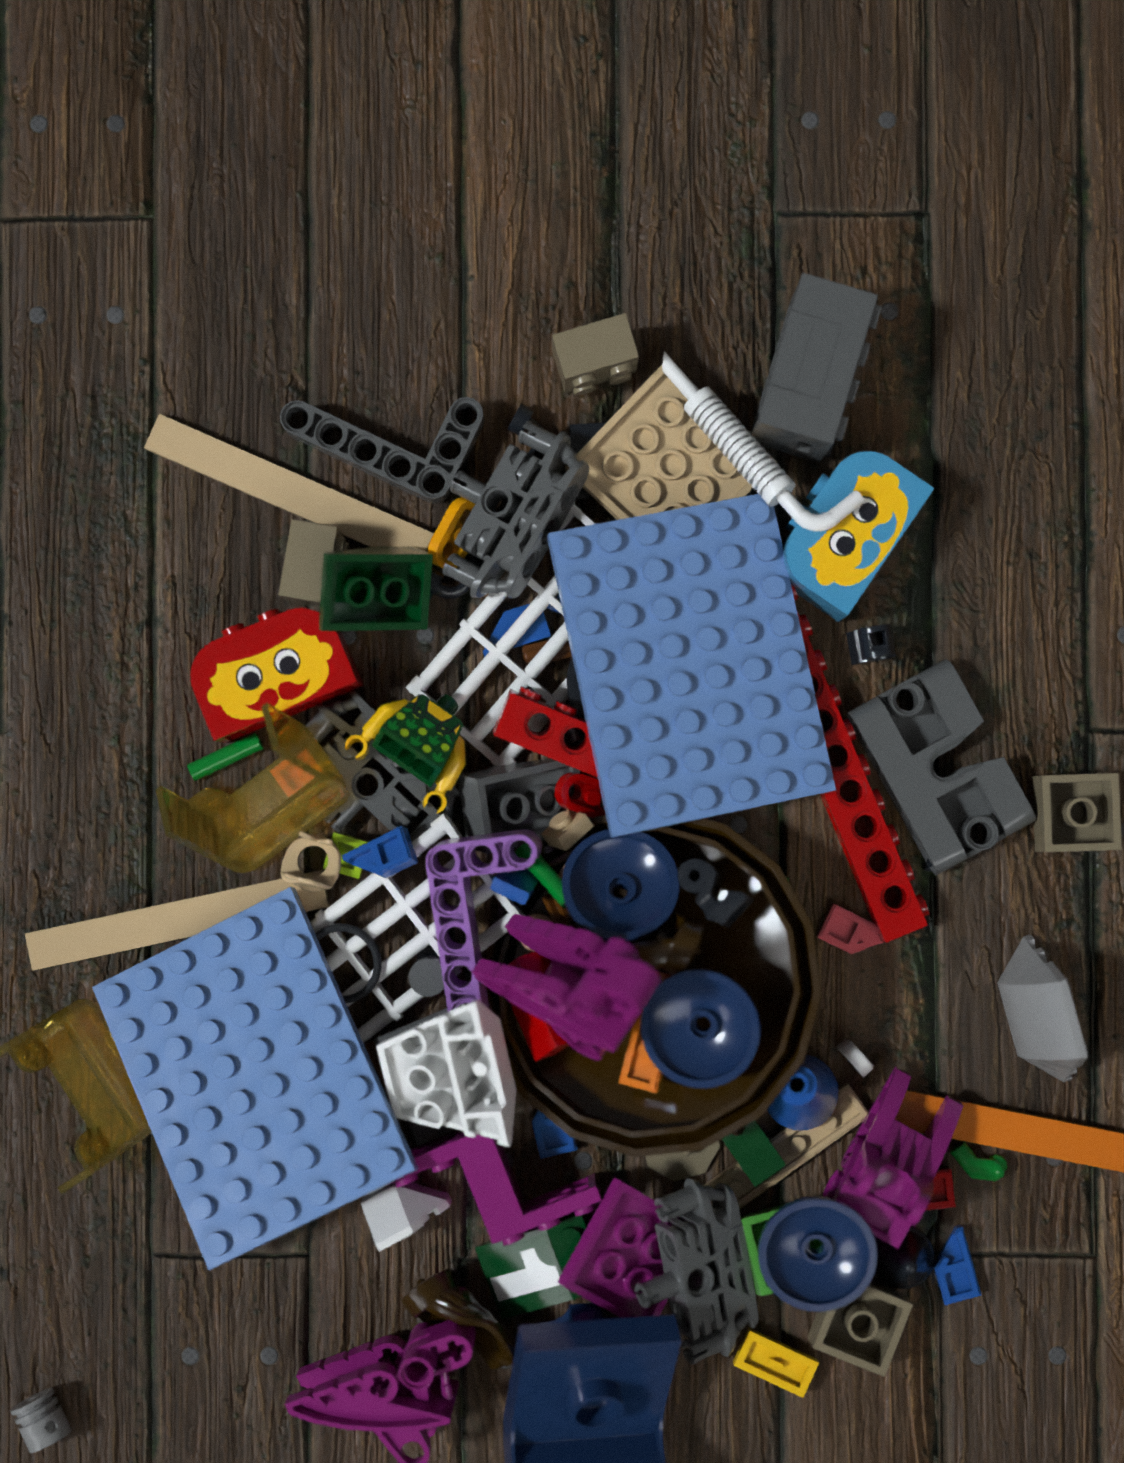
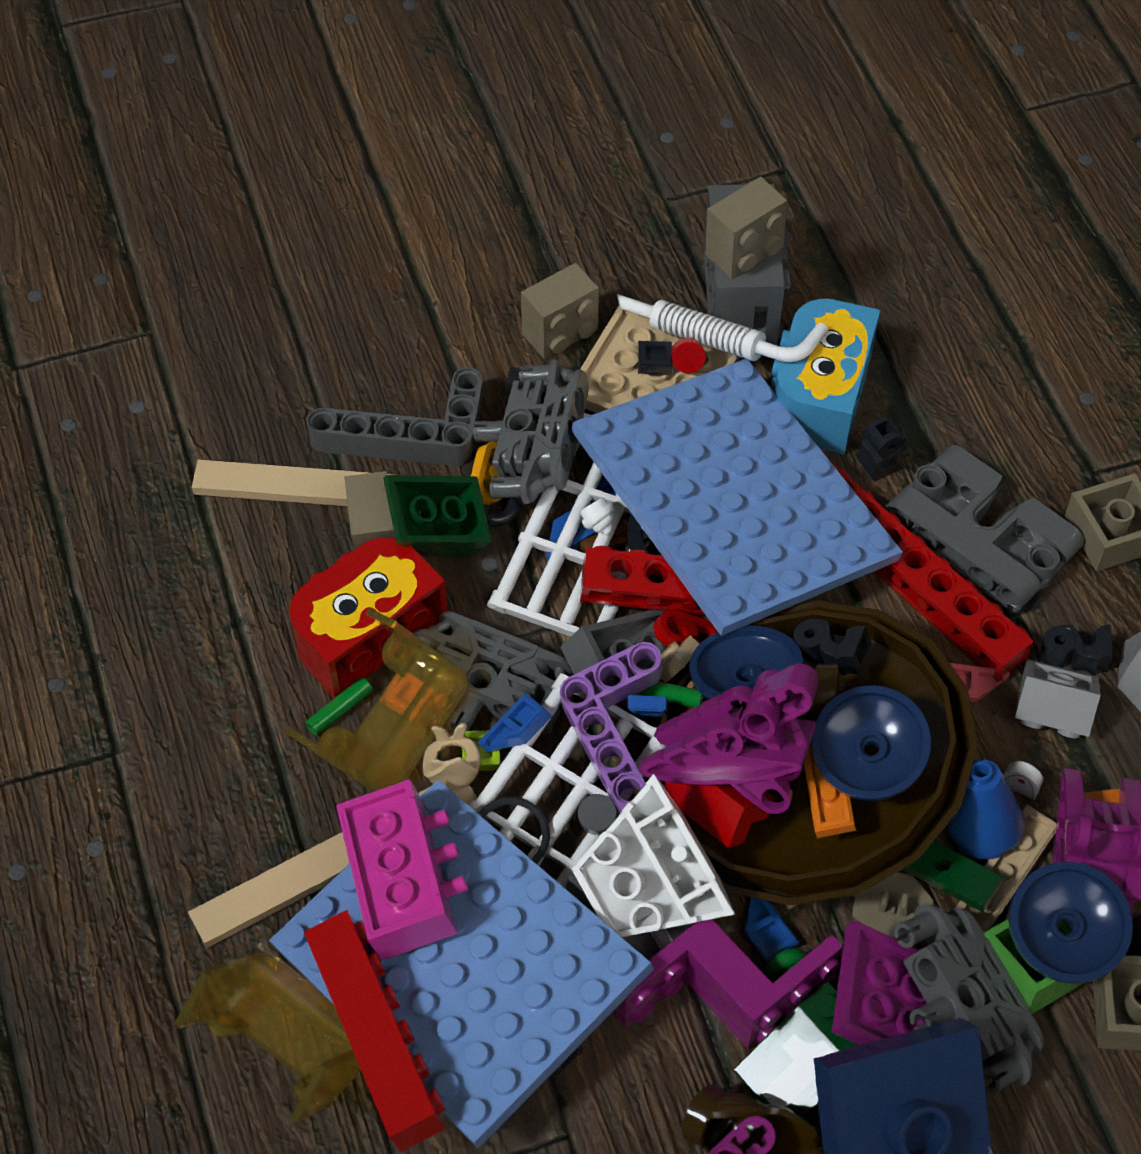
camera: 20 degrees left, 30 degrees down
torso [345,694,466,814] -> none
white slope [361,1182,452,1252] -> none
yellow plate [733,1327,819,1398] -> none
none -> red brick [304,910,446,1153]
none -> dark pink piece [336,779,468,960]
none -> white plate [580,497,615,535]
none -> black tile [638,341,673,375]
none -> red tile [671,337,706,373]
none -> dark tan brick [705,176,787,279]
none -> green piece [763,948,807,984]
none -> light grey slope [1015,659,1101,738]
none -> black leg [1040,624,1113,676]

